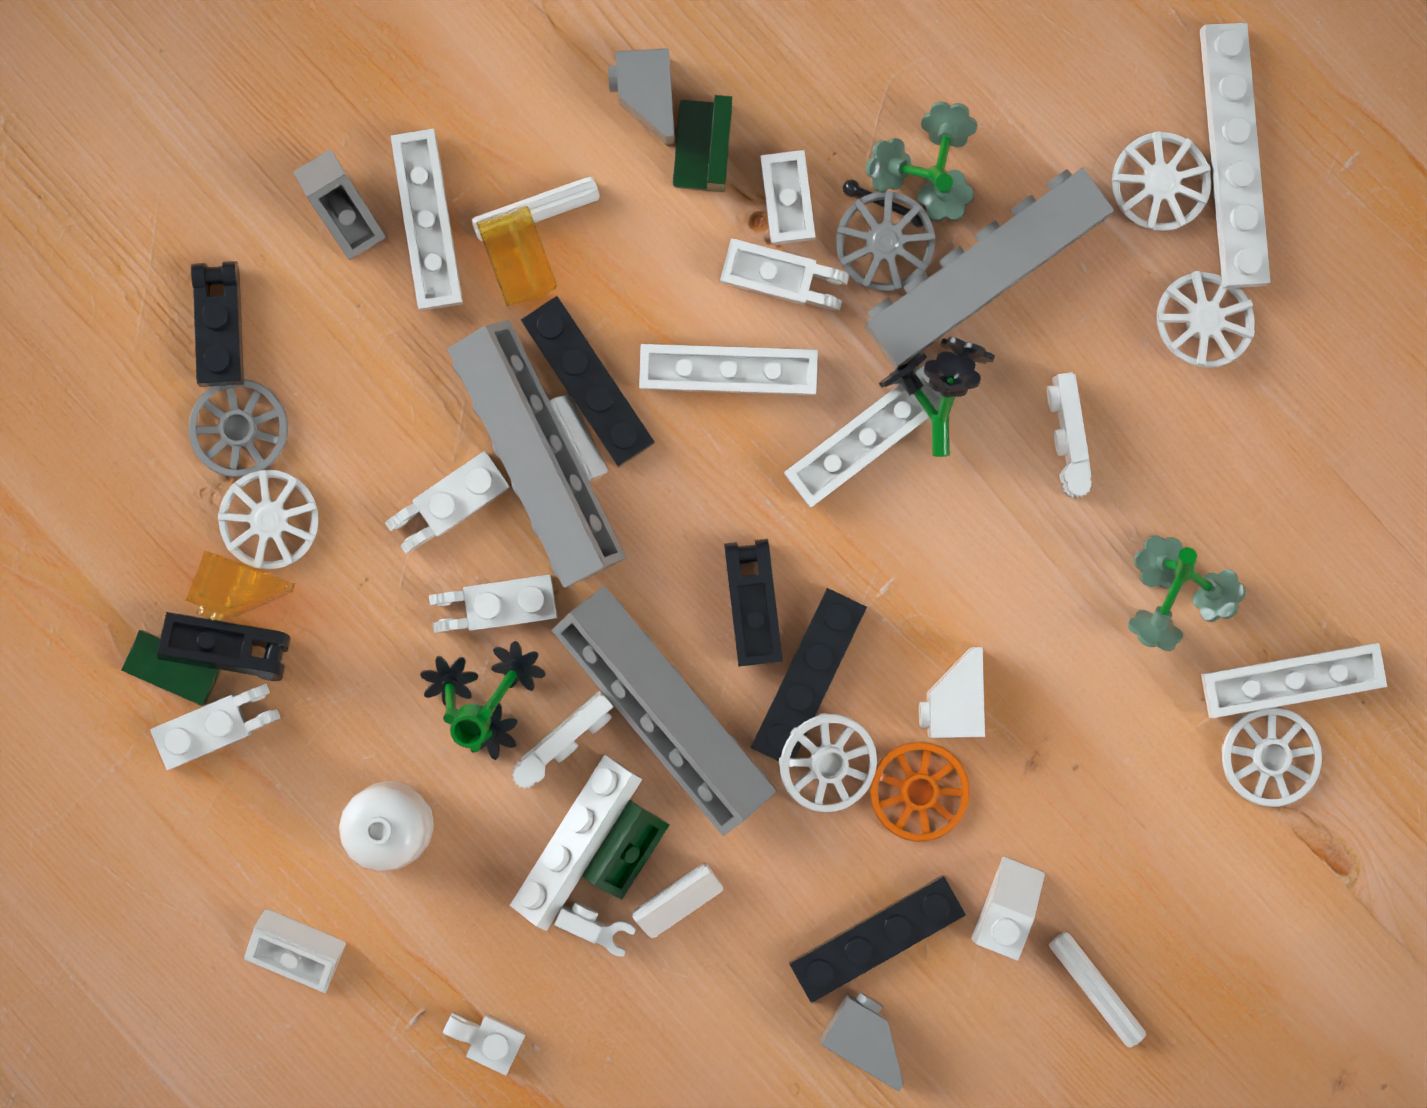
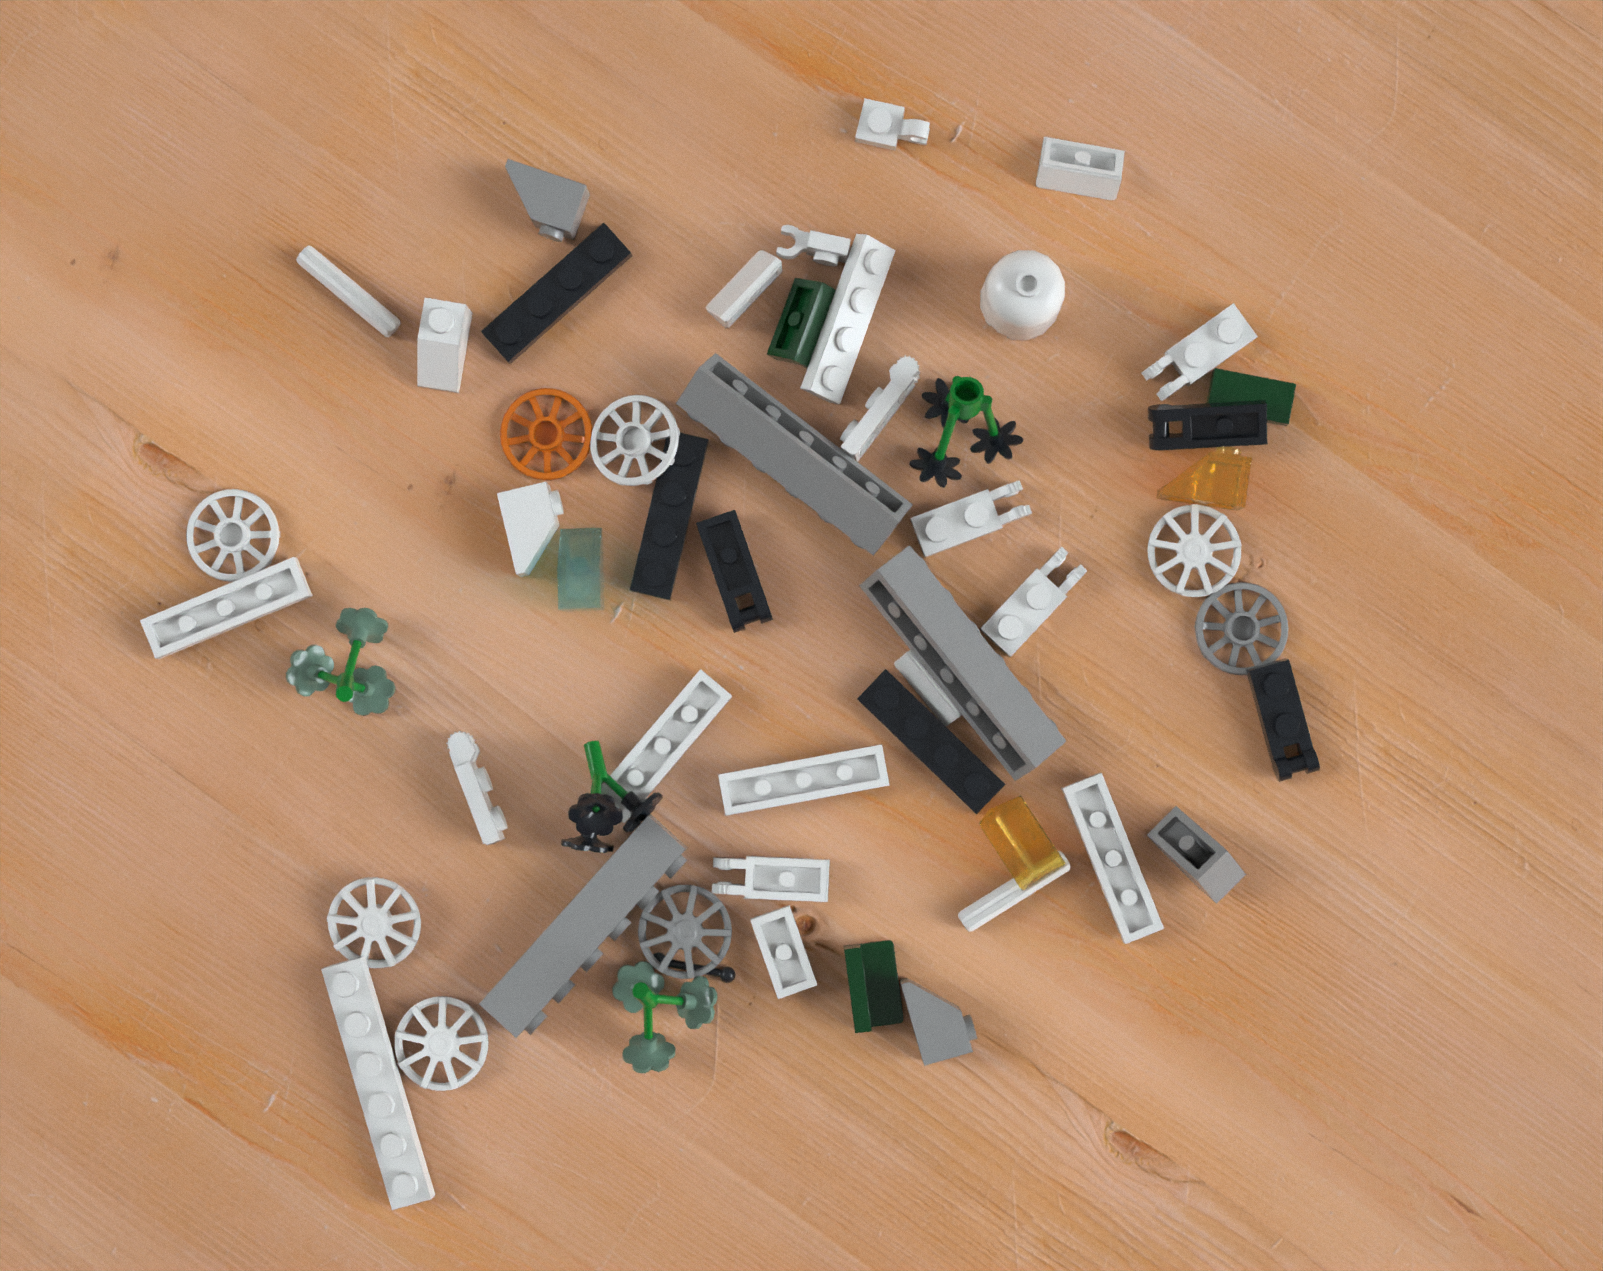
camera: 170 degrees right, 0 degrees up
none -> clear light blue slope [557,528,605,612]

